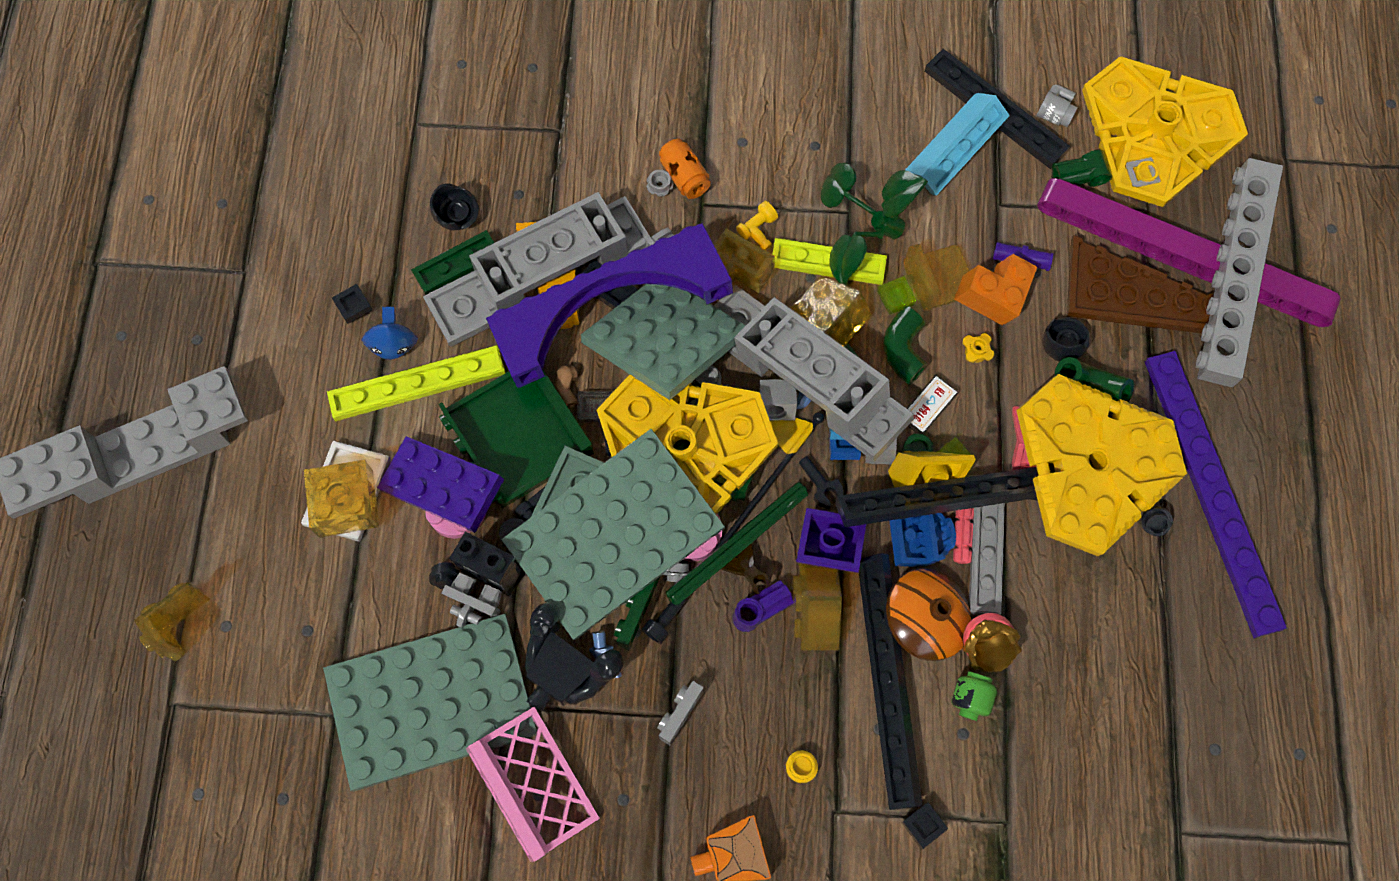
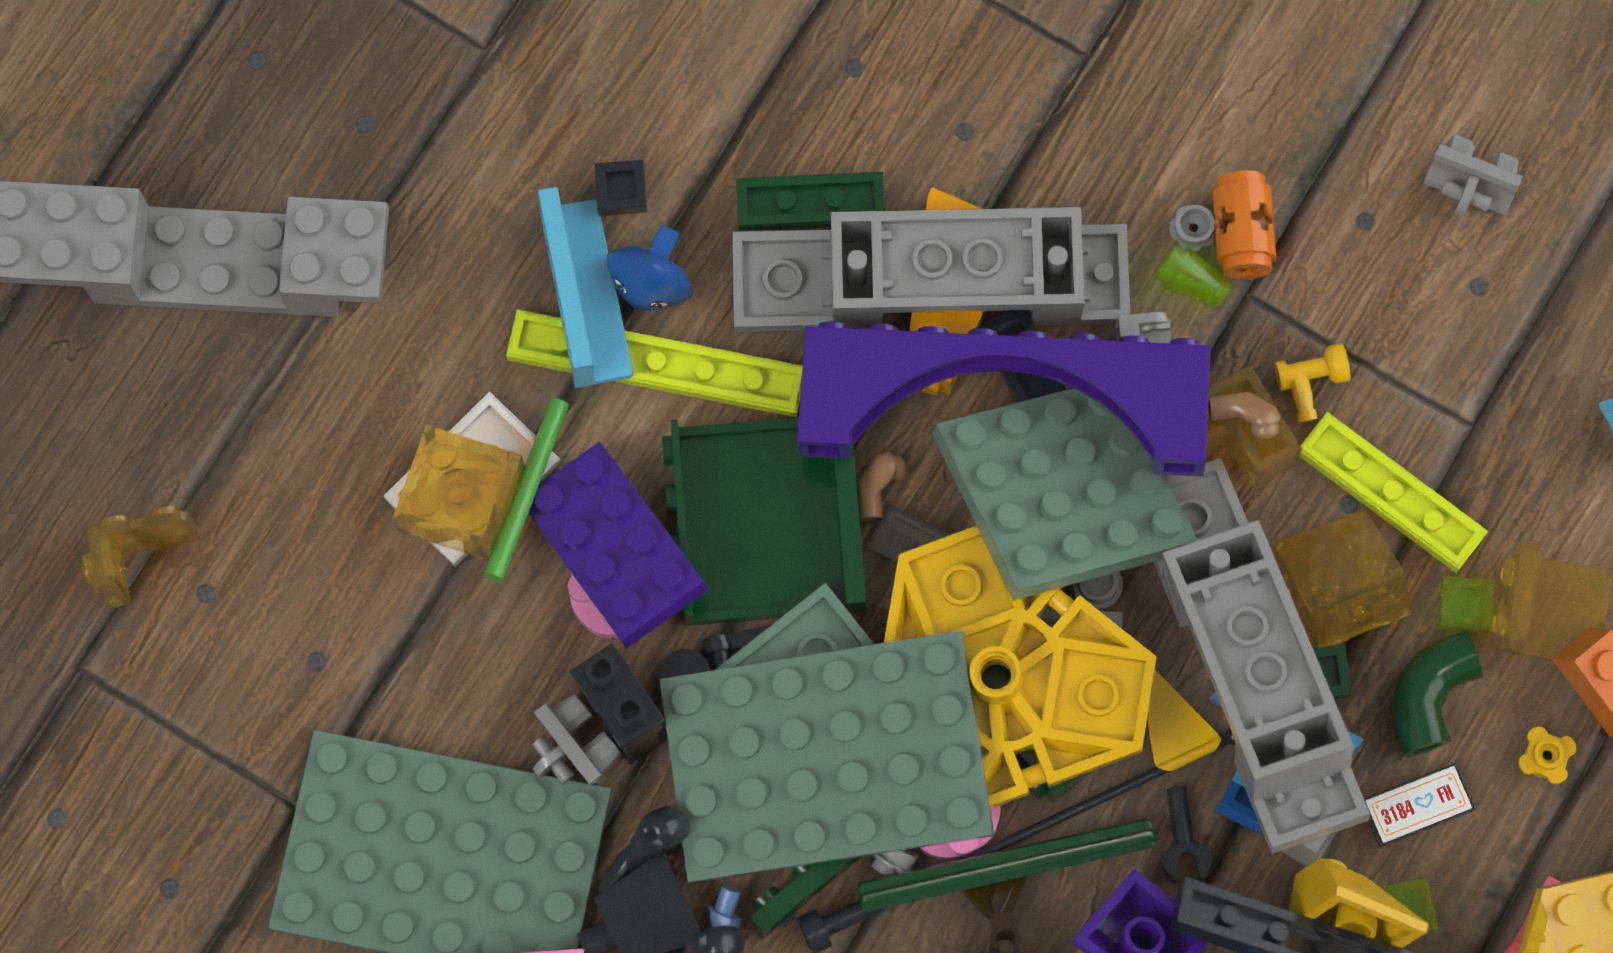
camera: 30 degrees right, 5 degrees up
black plate [429,562,460,589] -> none
black hair [430,183,479,231] -> none
light grey brick [756,380,797,420] -> none
dark green plant [821,163,928,287] -> none
dark green tile [902,434,934,452] -> none
none -> bright green bar [484,398,569,583]
none -> medium azure panel [538,187,633,388]
none -> clear neon green cone [1155,245,1233,308]
none -> medium nougat arm [1208,392,1280,439]
none -> light grey hips [1423,134,1523,217]

